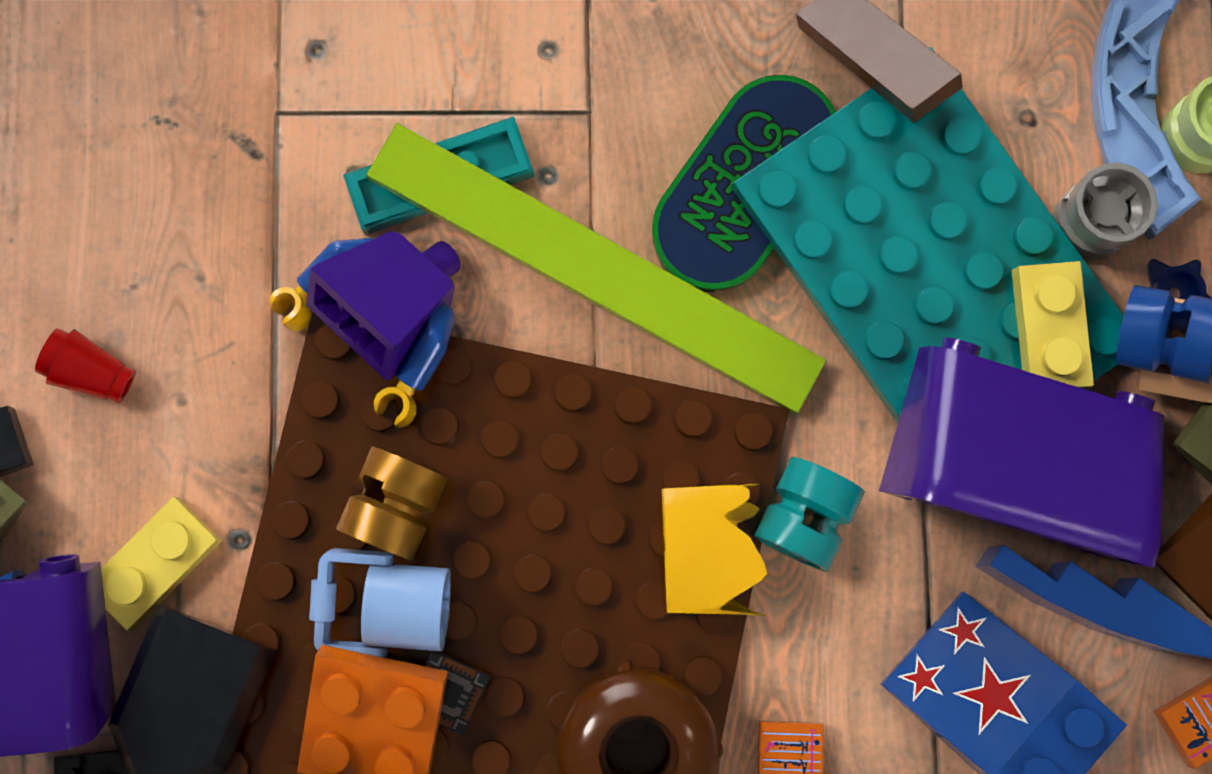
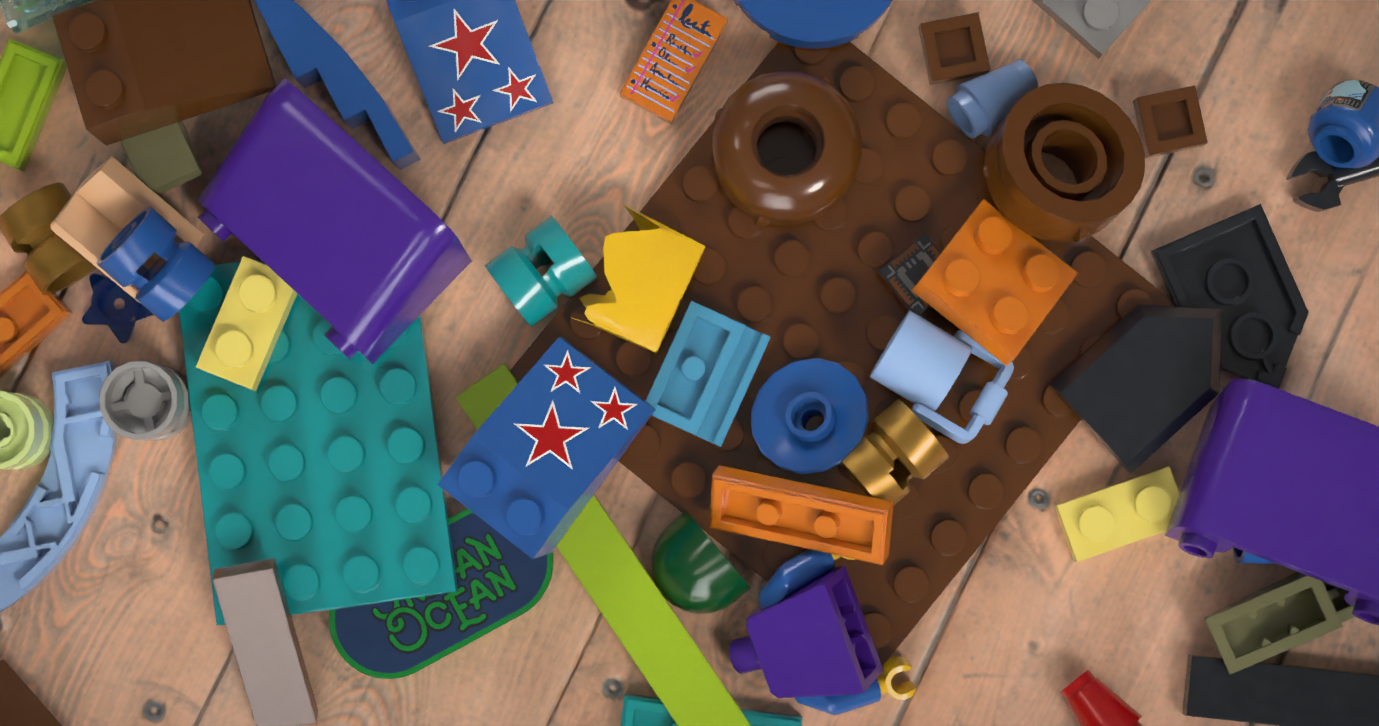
camera: 150 degrees left, 5 degrees up
none -> blue slope [437,337,656,559]
none -> dark azure plate [646,301,771,447]
none -> dark green helmet [651,510,751,614]
none -> orange tile [710,465,894,565]
none -> blue dish [751,358,869,474]

